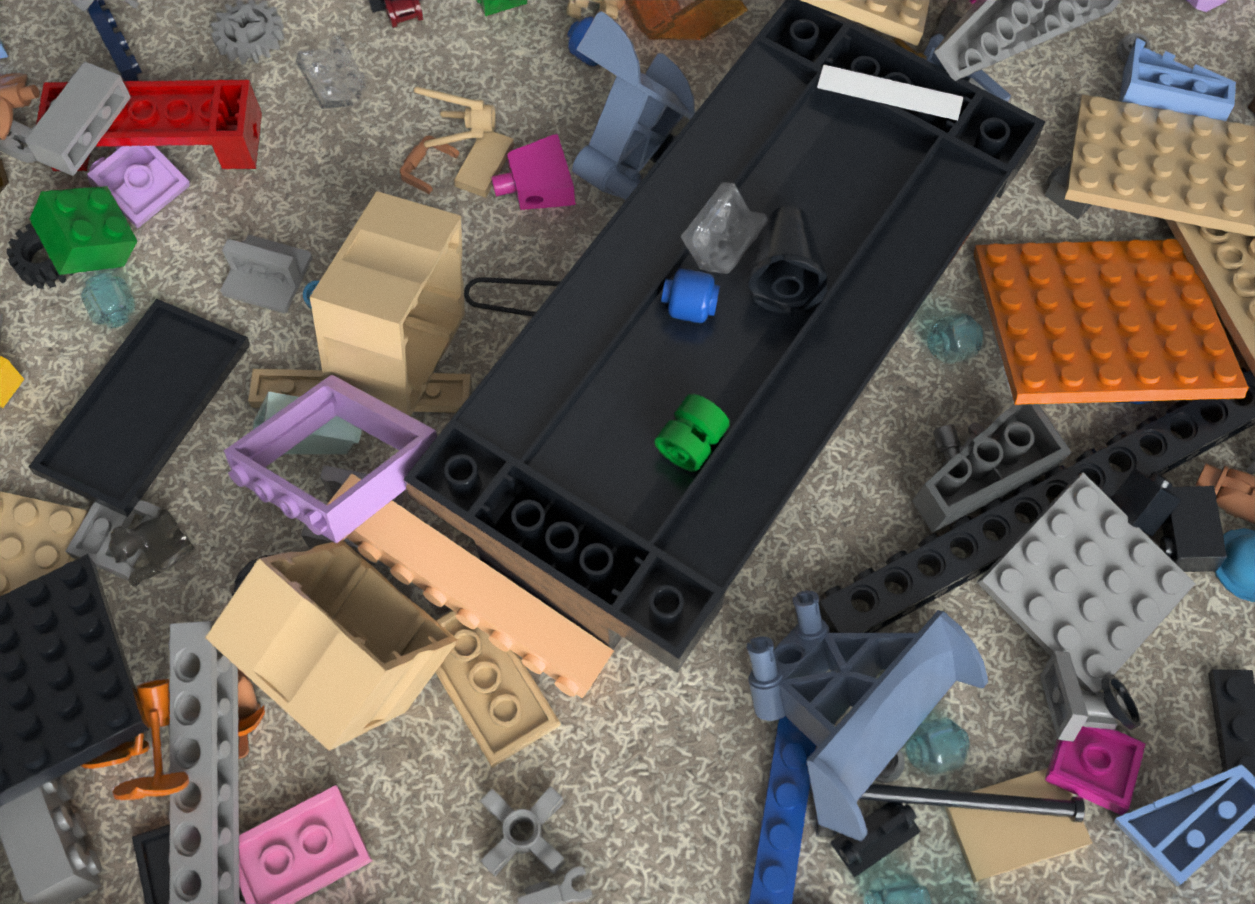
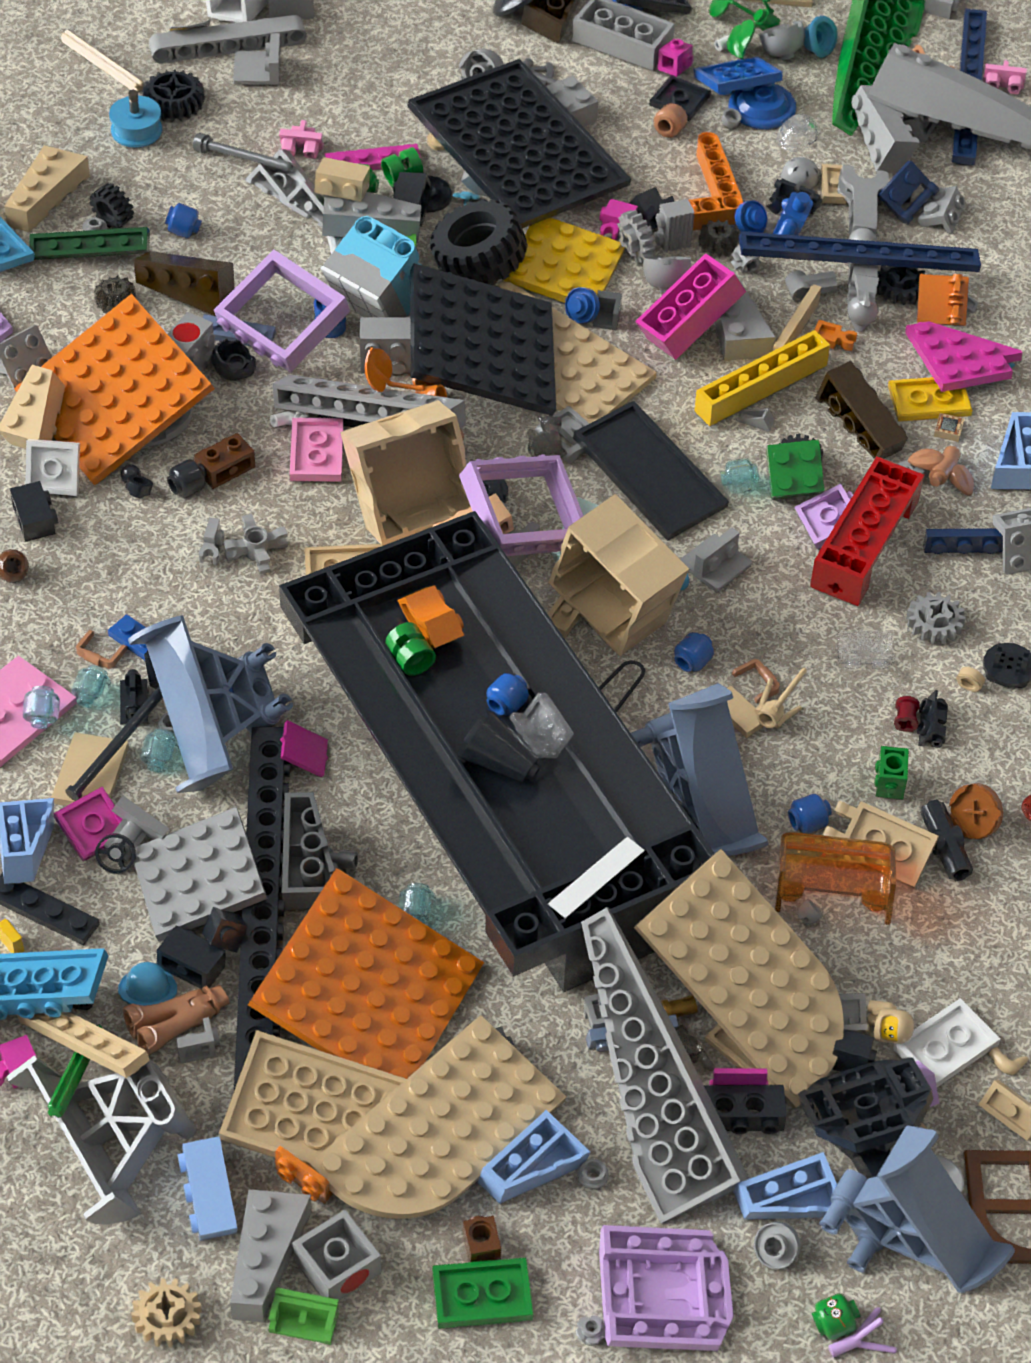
camera: 115 degrees right, 15 degrees down
light grey brick [25,61,131,176] -> none
none -> dark pink piece [280,720,328,777]
none -> orange brick [398,586,464,648]

